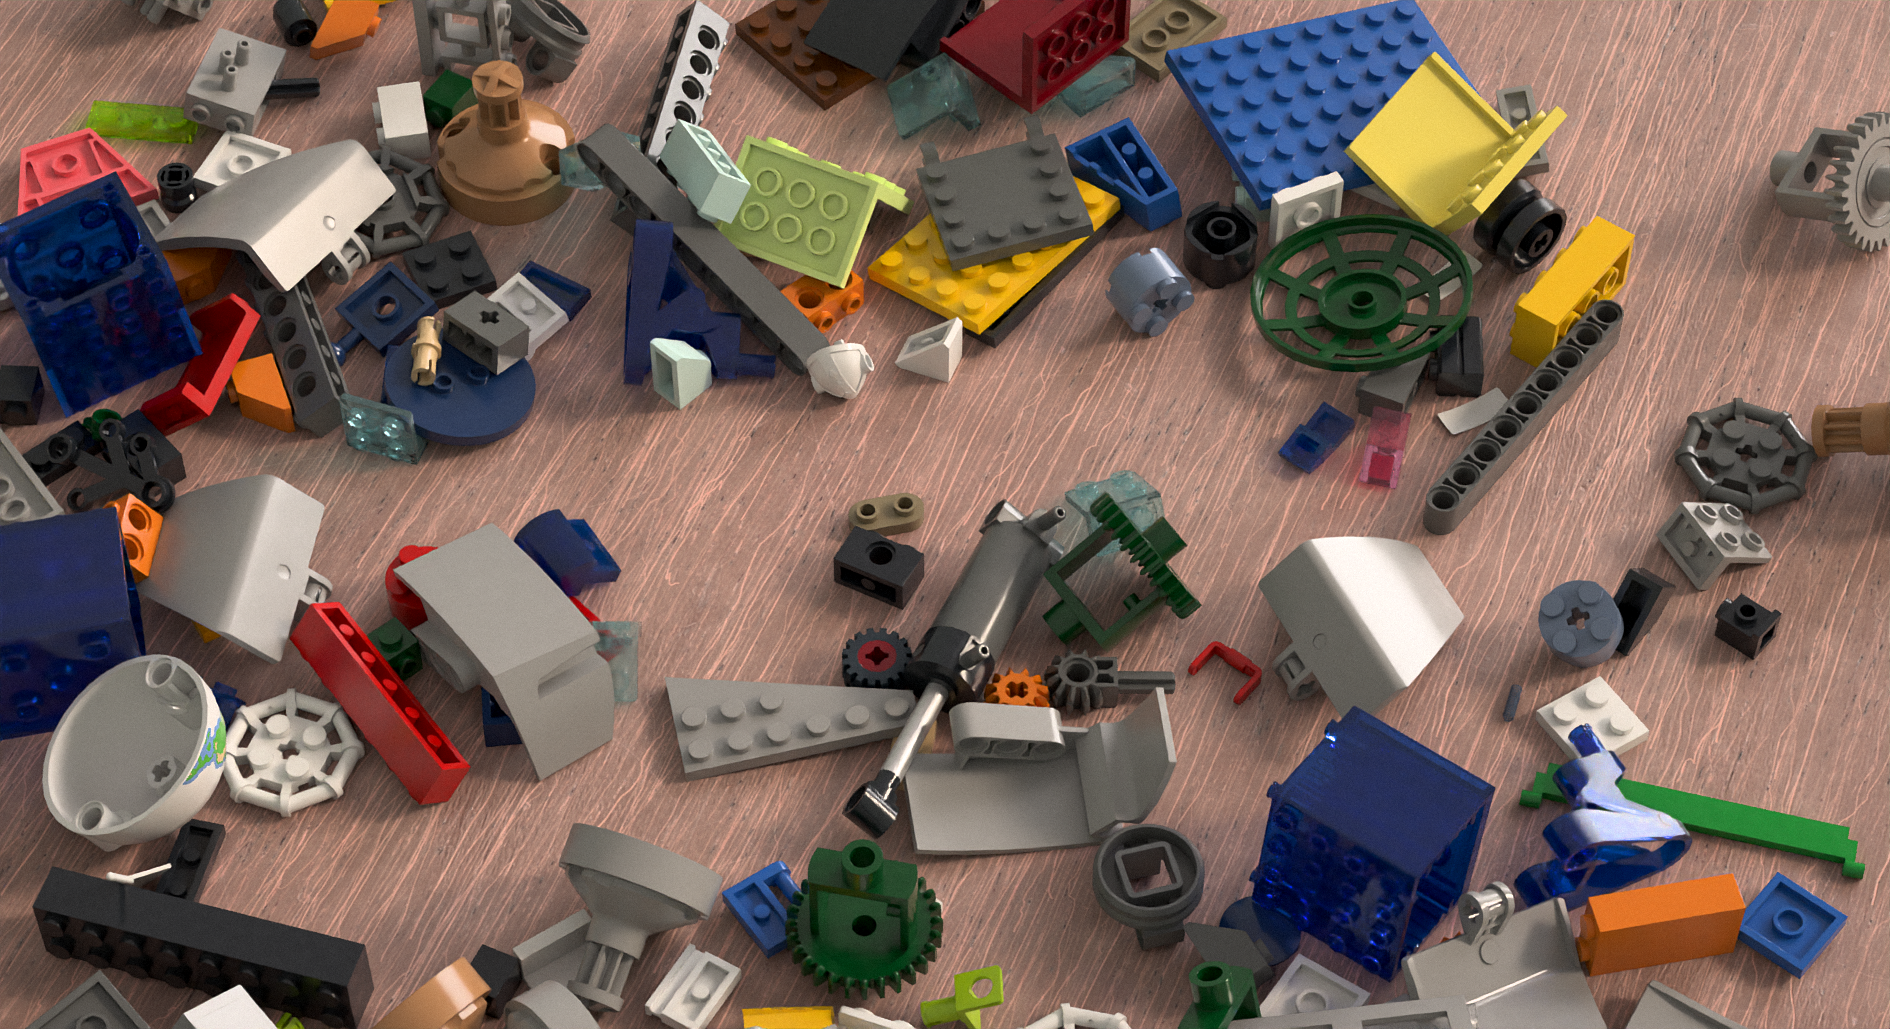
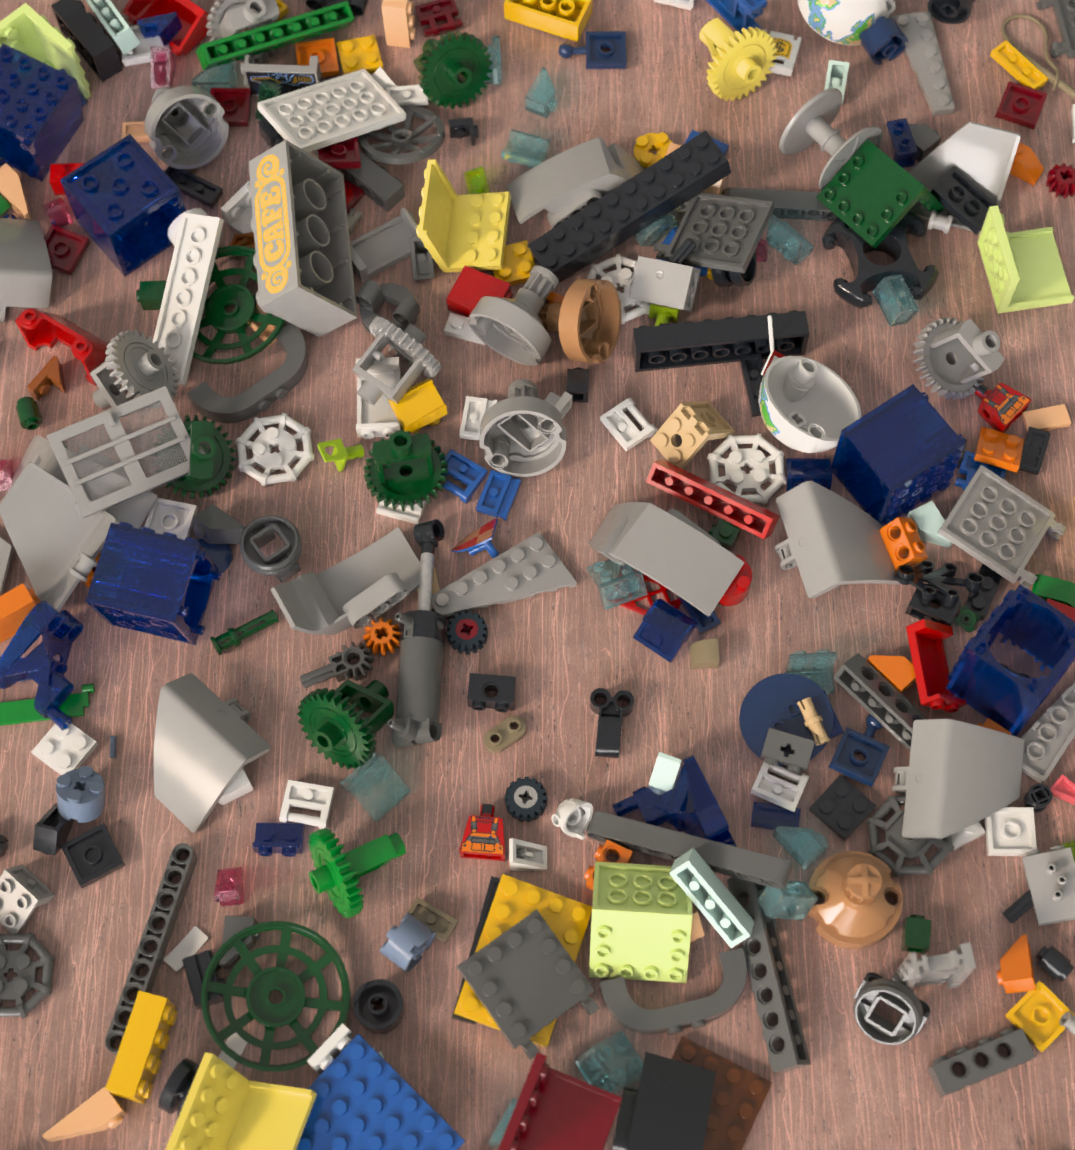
camera: 160 degrees right, 15 degrees up
white brick [372,81,431,160] -> none
blue wedge [1065,117,1182,232] -> none
red piece [1188,641,1262,705] -> none
clear blue slope [1278,401,1355,474] -> none
none -> light nougat slope [42,1087,127,1142]
none -> black plate [61,823,125,888]
none -> dark green pin [210,609,279,656]
none -> clear blue bracket [252,823,305,857]
none -> white plate [279,780,335,829]
none -> green piece [308,828,406,919]
none -> dark tan plate [407,897,459,943]
none -> shield [451,518,499,558]
none -> torso [459,804,506,862]
none -> blue plate [476,470,521,521]
none -> black wheel [505,777,547,822]
none -> black piece [590,688,634,758]
none -> white plate [600,398,658,452]
none -> dark grey arch [600,947,747,1035]
none -> tan bracket [650,401,735,469]
none -> dark tan brick [689,638,719,669]
none -> clear light blue slope [773,826,829,870]

